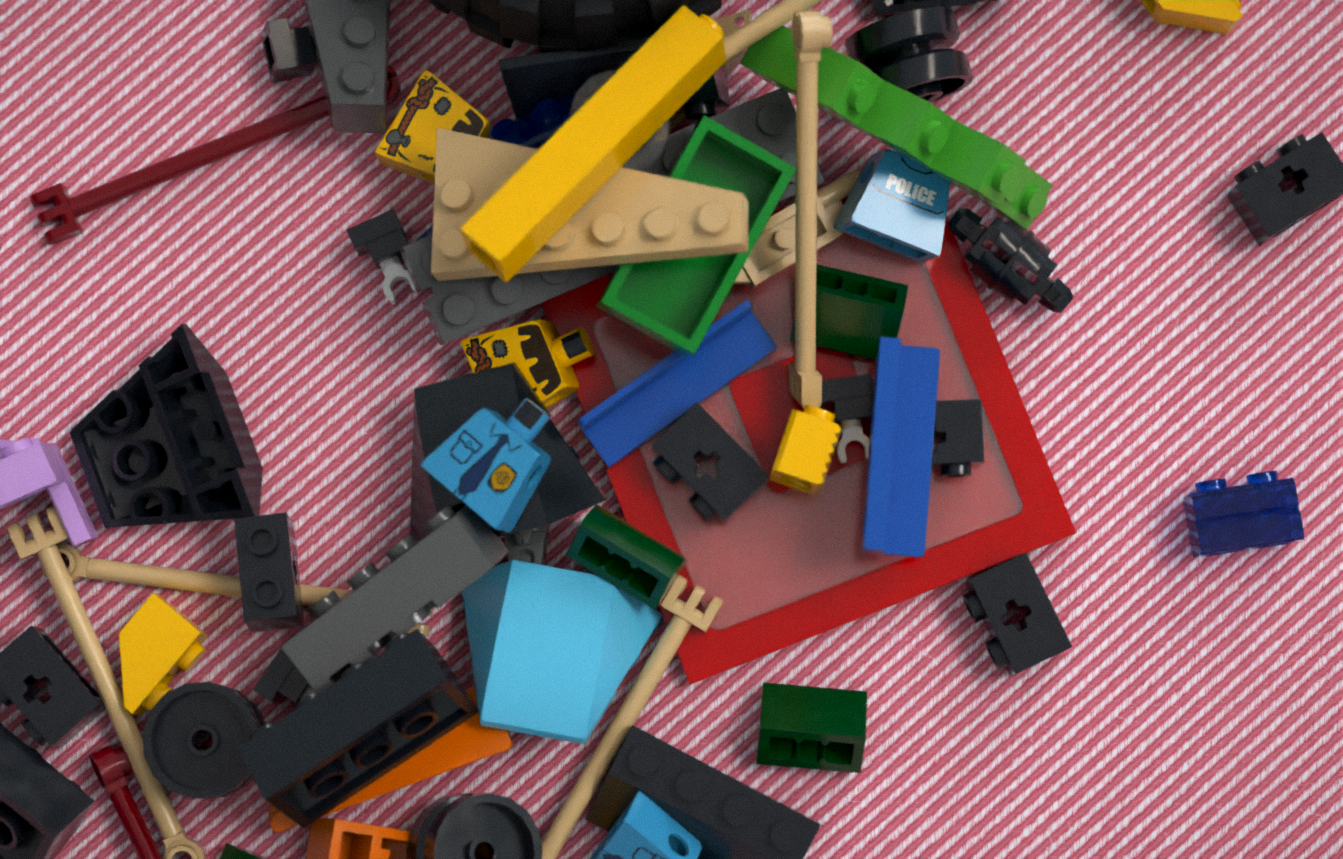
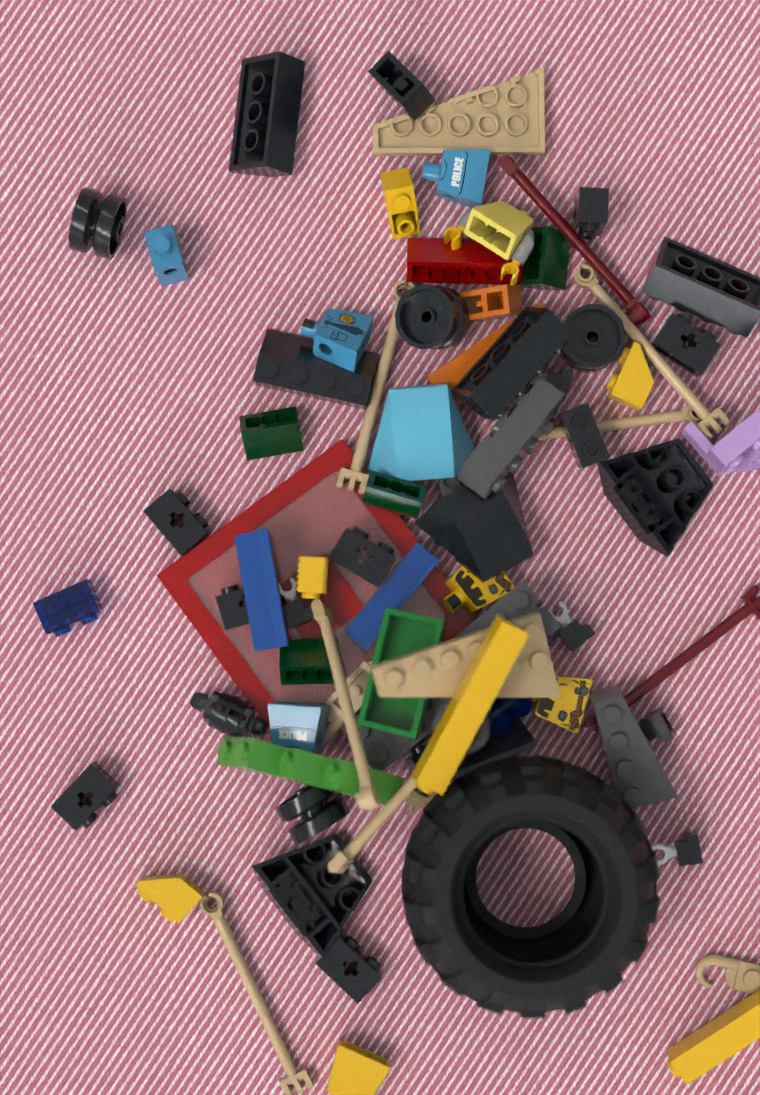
camera: 160 degrees right, 5 degrees up
dark azure torso [420,398,551,532] -> none

